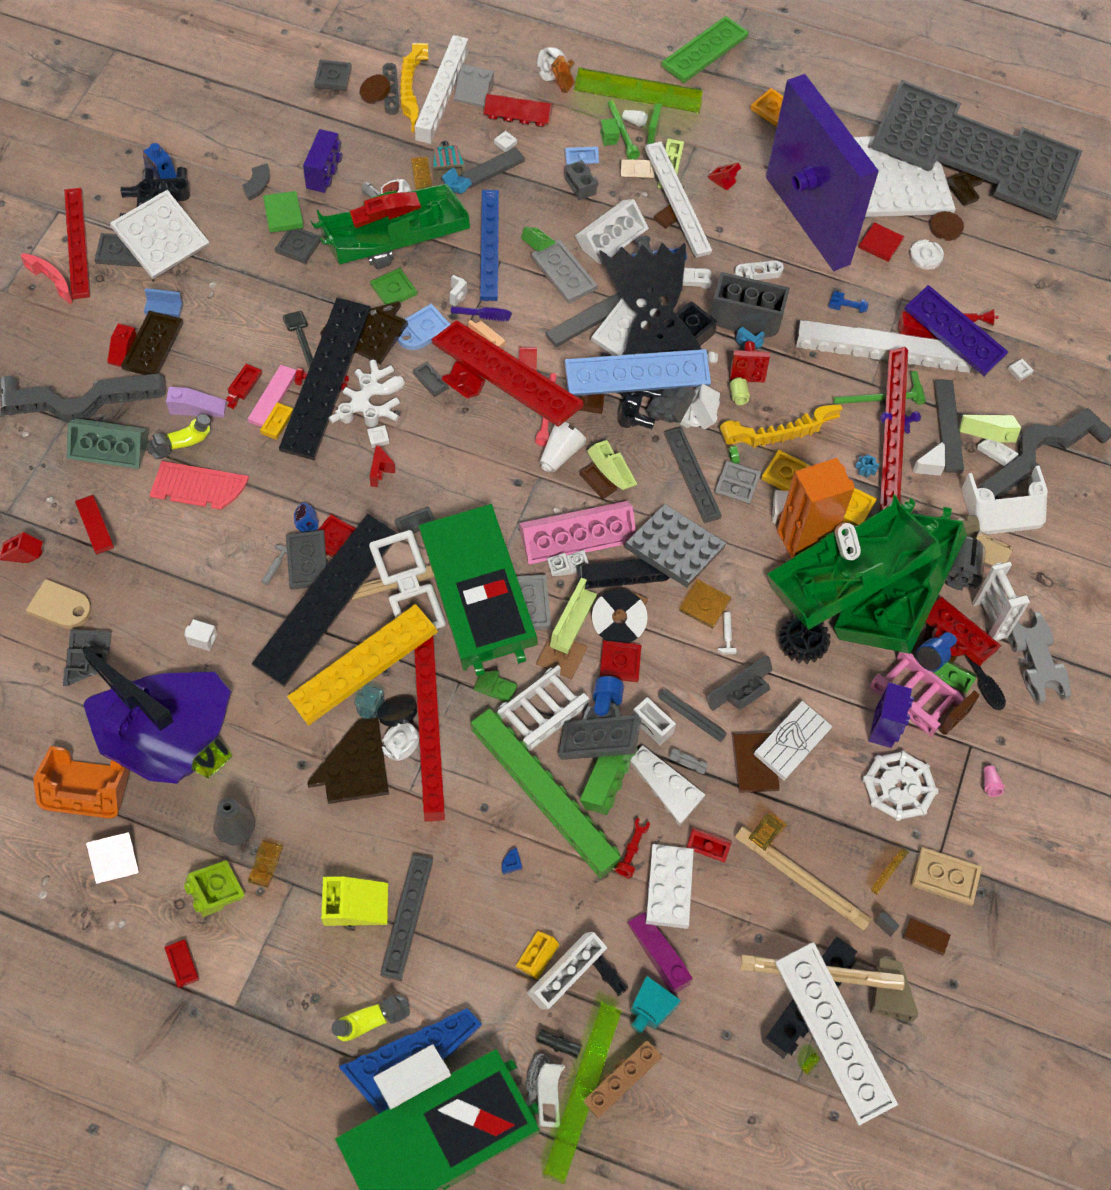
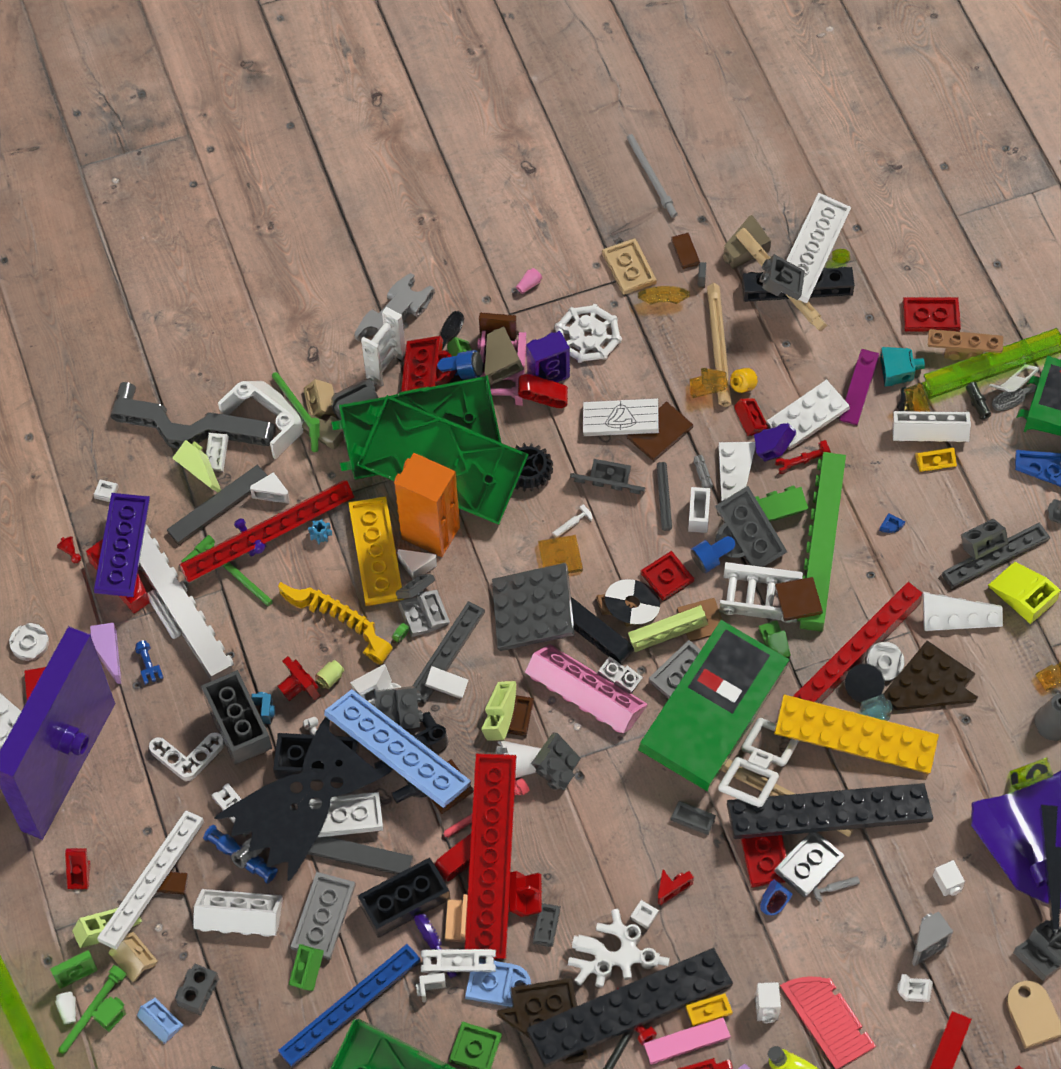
camera: 125 degrees left, 0 degrees up
none -> lavender slope [90,623,121,684]
none -> bright green bar [272,372,320,452]
none -> black brick [357,857,451,938]
none -> dark grey plate [396,574,436,599]
none -> white plate [421,949,496,973]
none -> white tile [425,666,468,699]
none -> dark tan slope [485,327,524,385]
none -> red beam [518,374,568,408]
none -> dark grey plate [531,732,581,790]
none -> light grey bar [627,134,678,218]
none -> yellow head [730,368,758,393]
none -> dark purple slope [754,423,797,461]
none -> white brick [755,982,781,1023]
none -> dark grey plate [760,254,805,300]
none -> reddish brown tile [775,577,823,621]
none -> white bracket [898,974,933,1002]
none -> red tile [903,297,961,332]
none -> clear yellow slope [904,383,930,412]
none -> light grey slope [912,911,953,966]
none -> white wing [923,591,1003,631]
none -> dark grey brick [961,519,1009,560]

